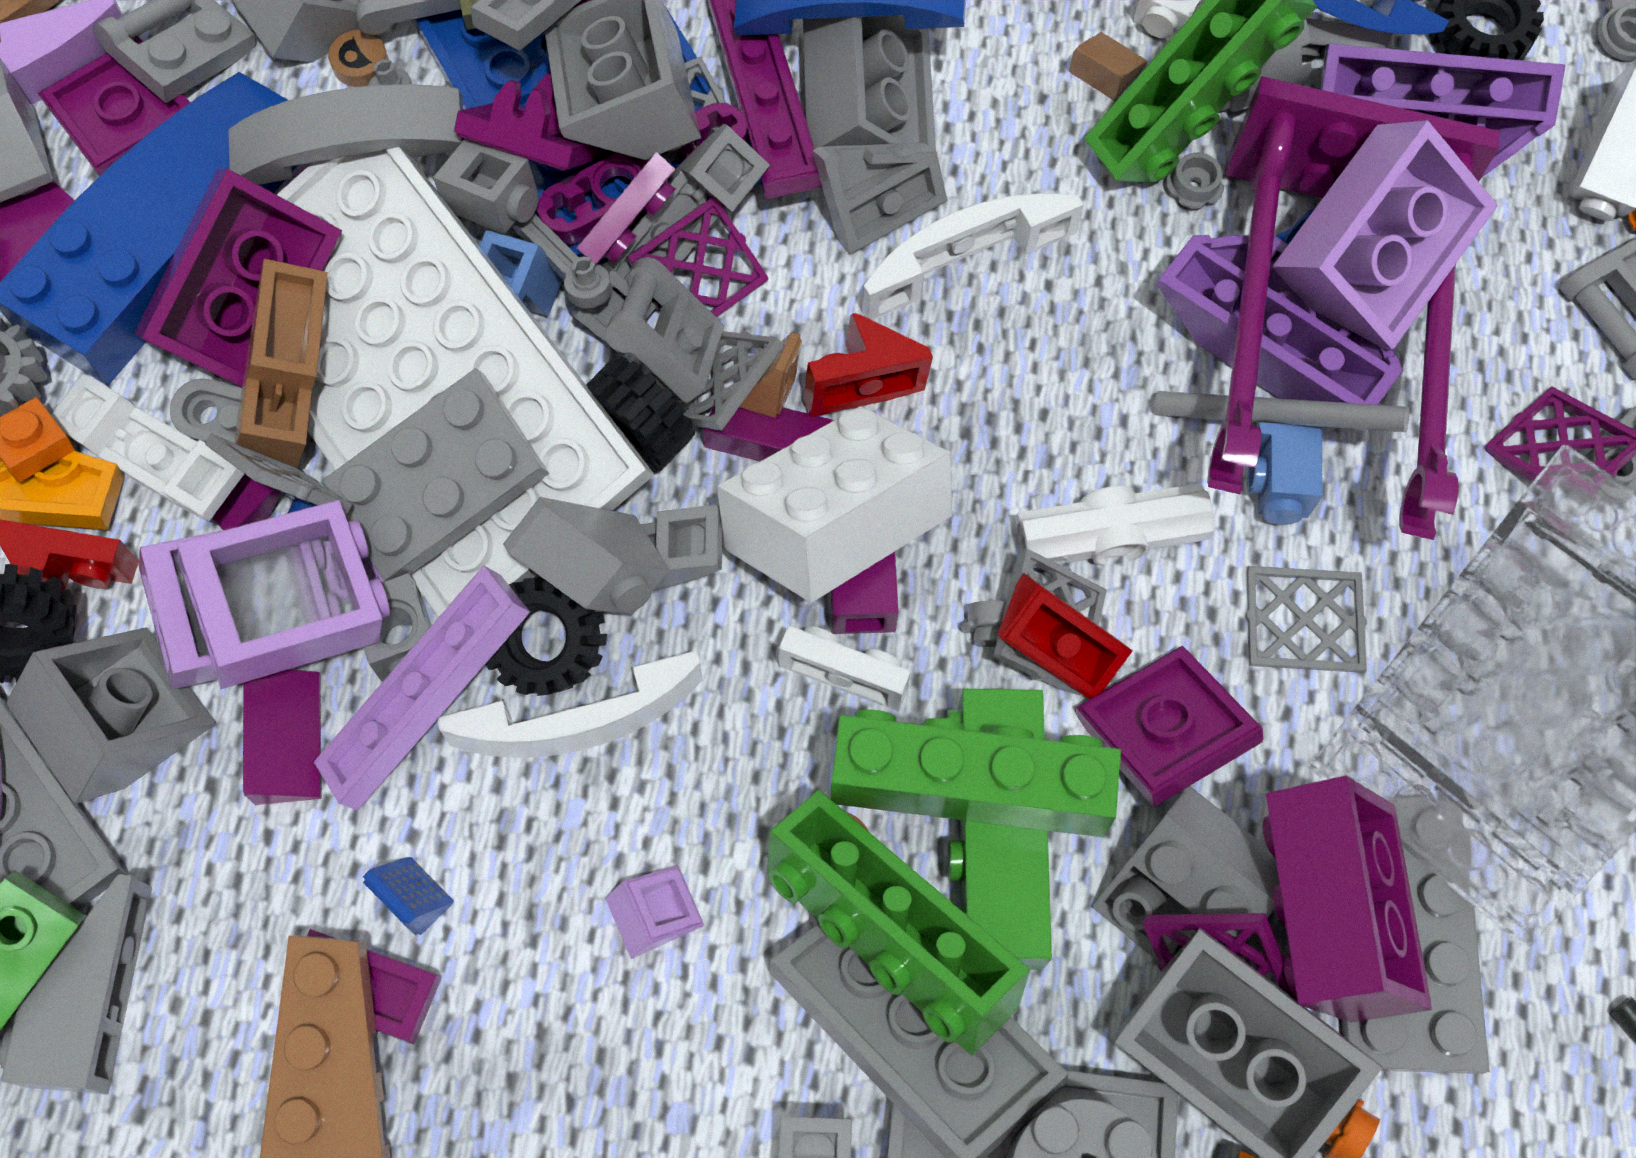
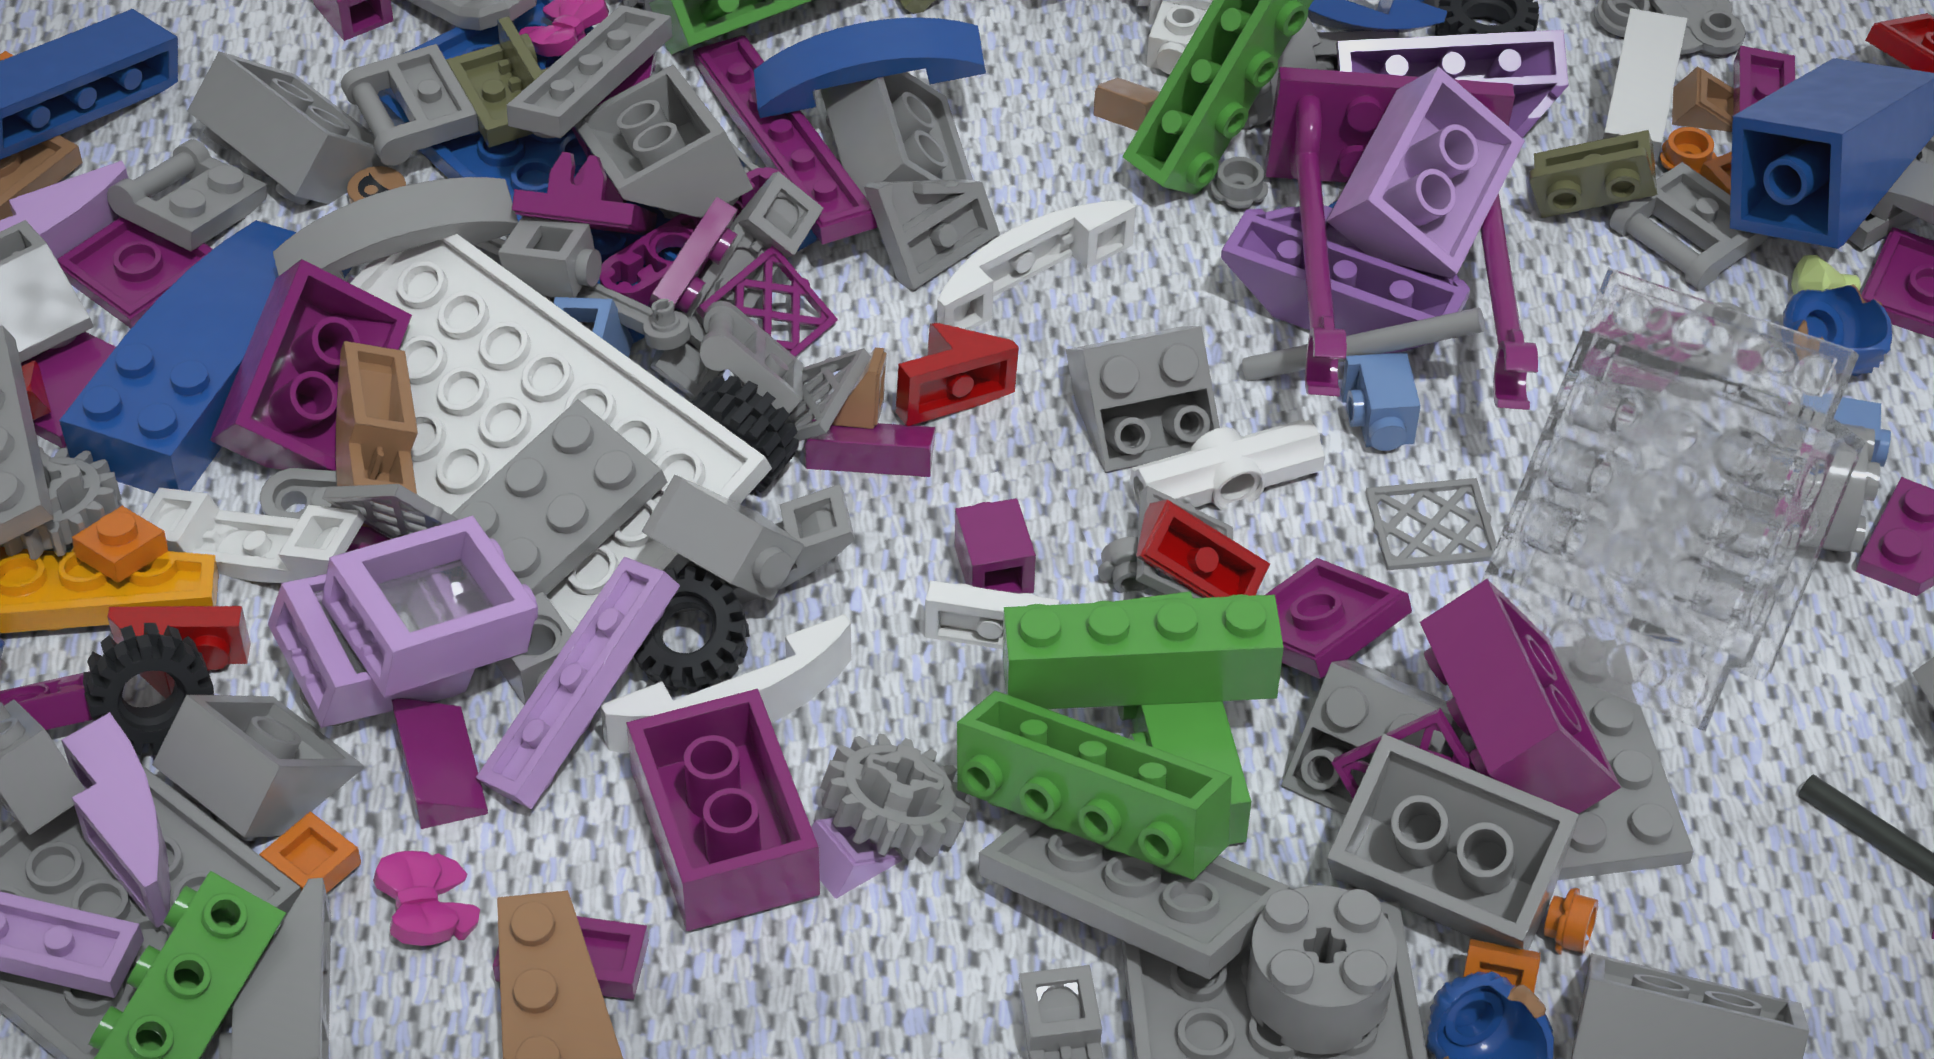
camera: 10 degrees left, 20 degrees down
blue slope [362,857,454,935] -> none
white brick [717,406,952,603] -> none
none -> orange plate [259,811,361,893]
none -> dark pink piece [373,851,480,946]
none -> magenta brick [626,688,820,931]
none -> light grey gear [820,734,971,860]
none -> light grey slope [1066,326,1220,472]
none -> olive bracket [1529,130,1658,218]

